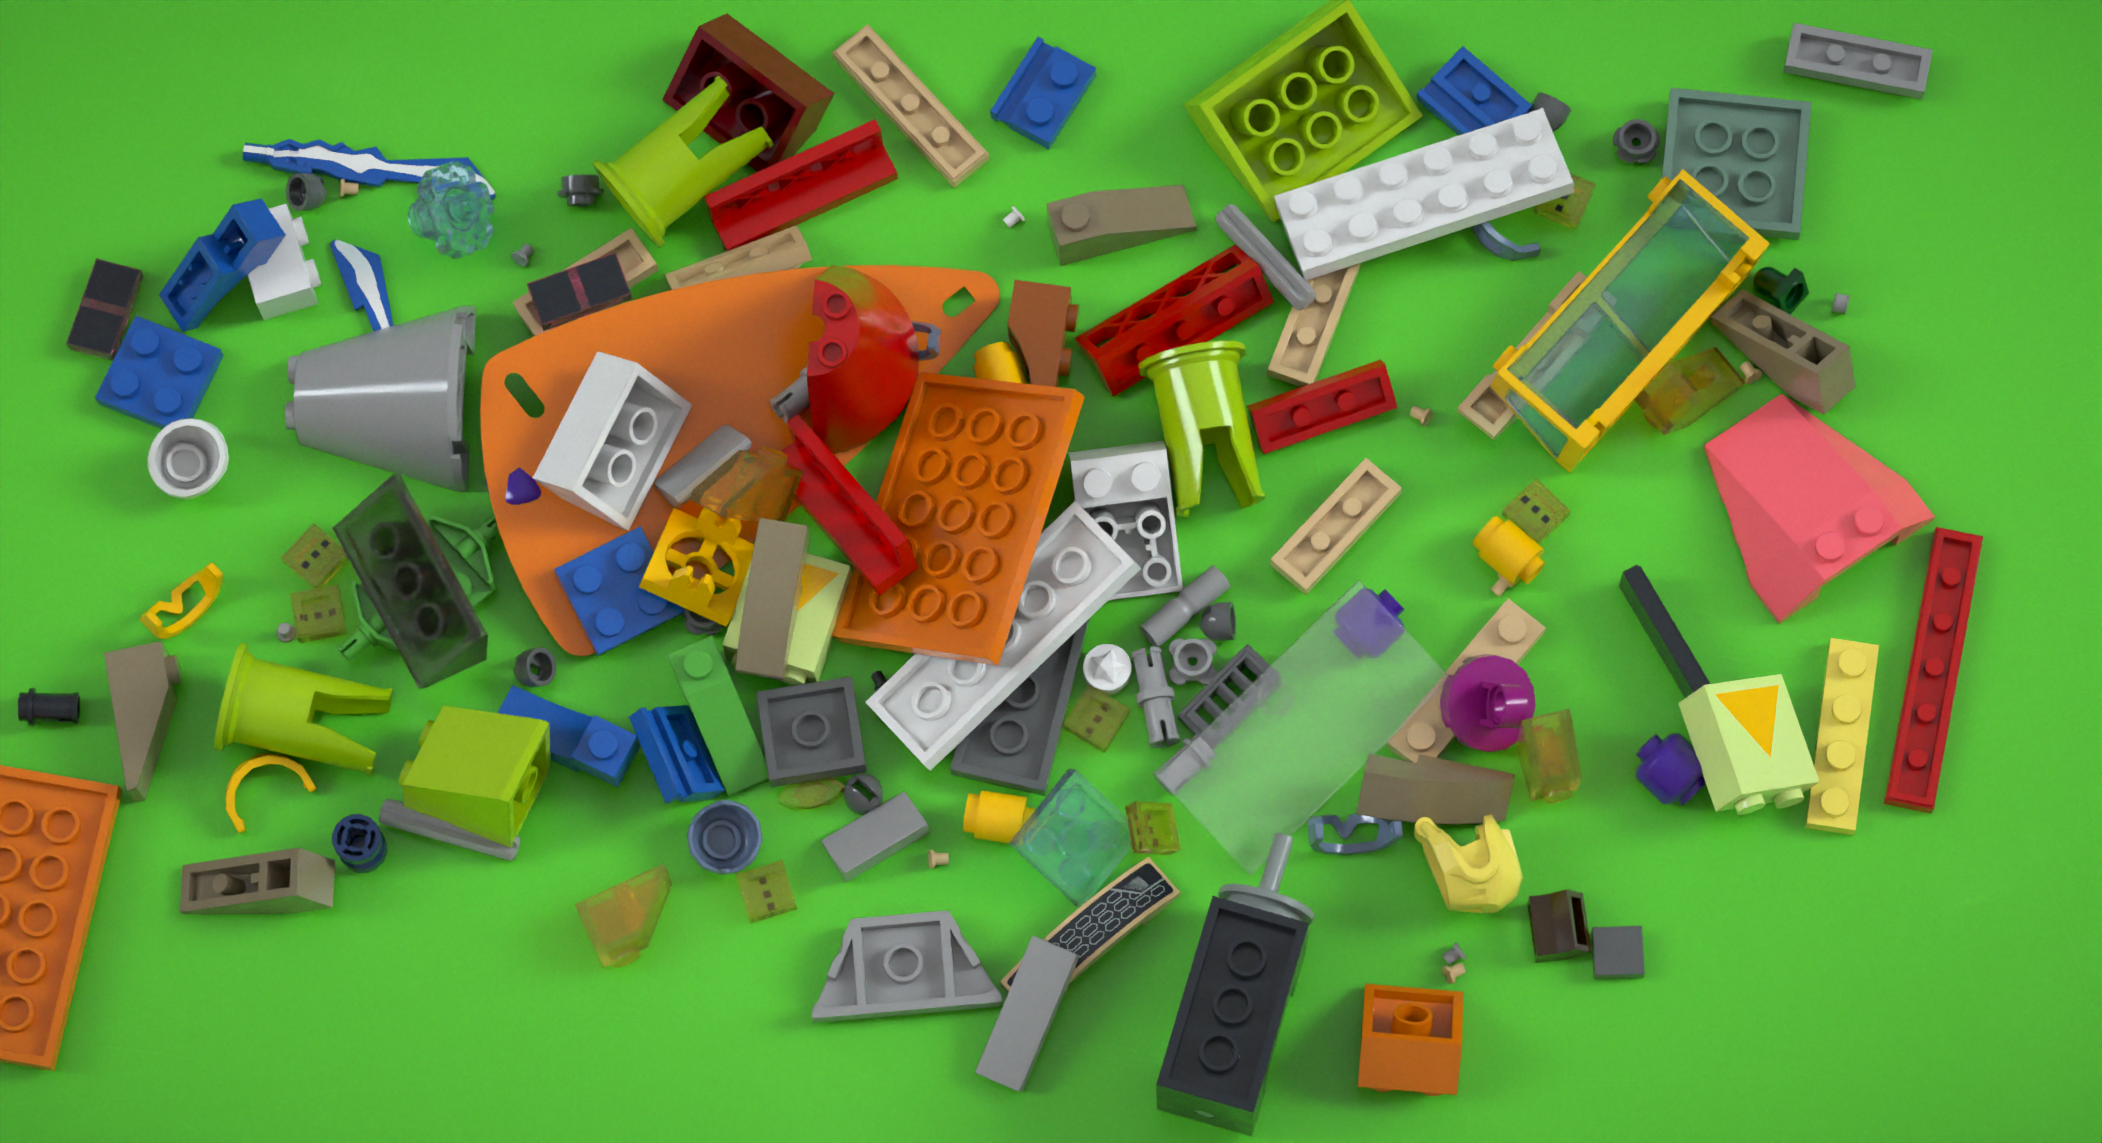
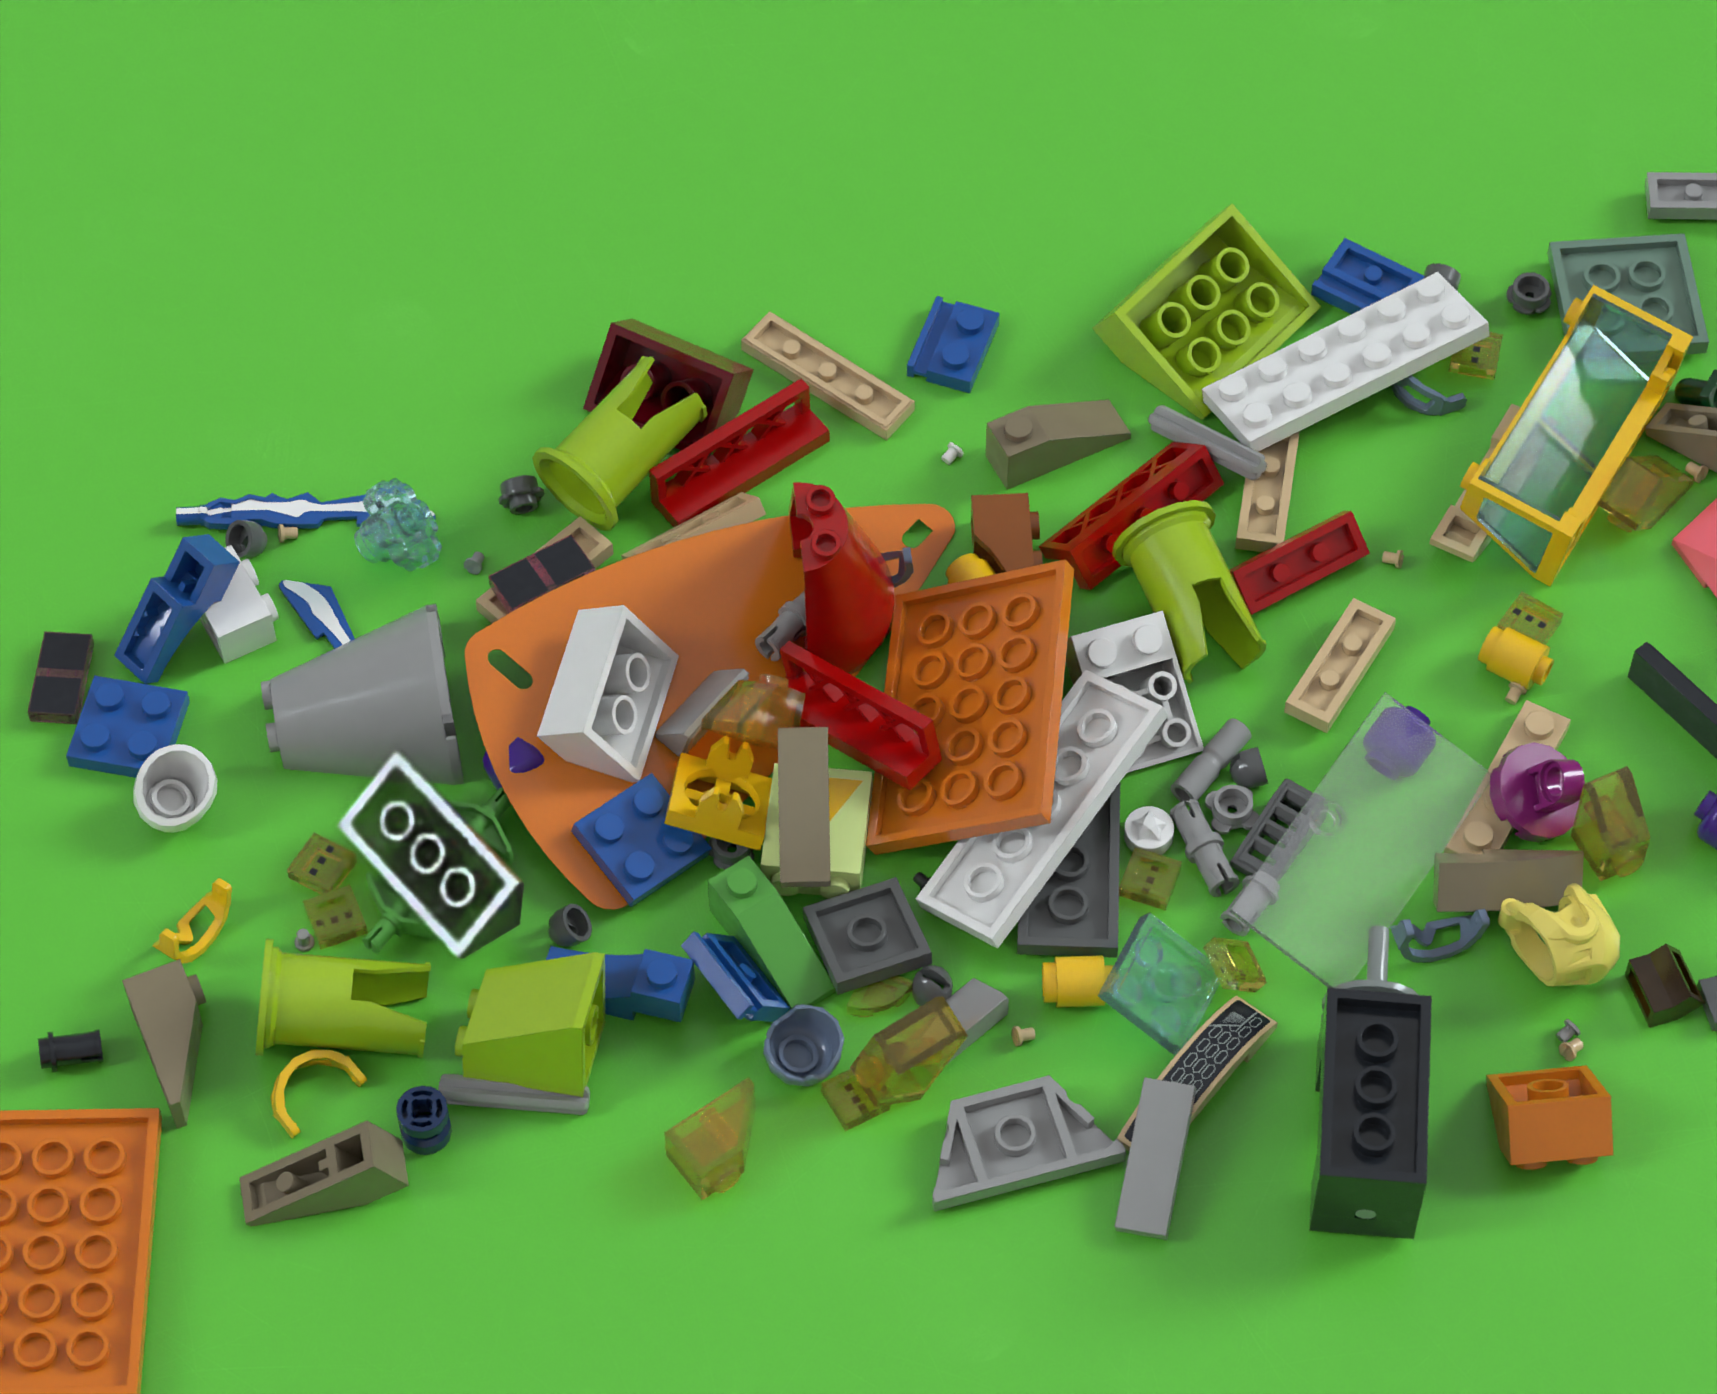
camera: 15 degrees left, 15 degrees down
none -> clear yellow slope [850,996,968,1108]

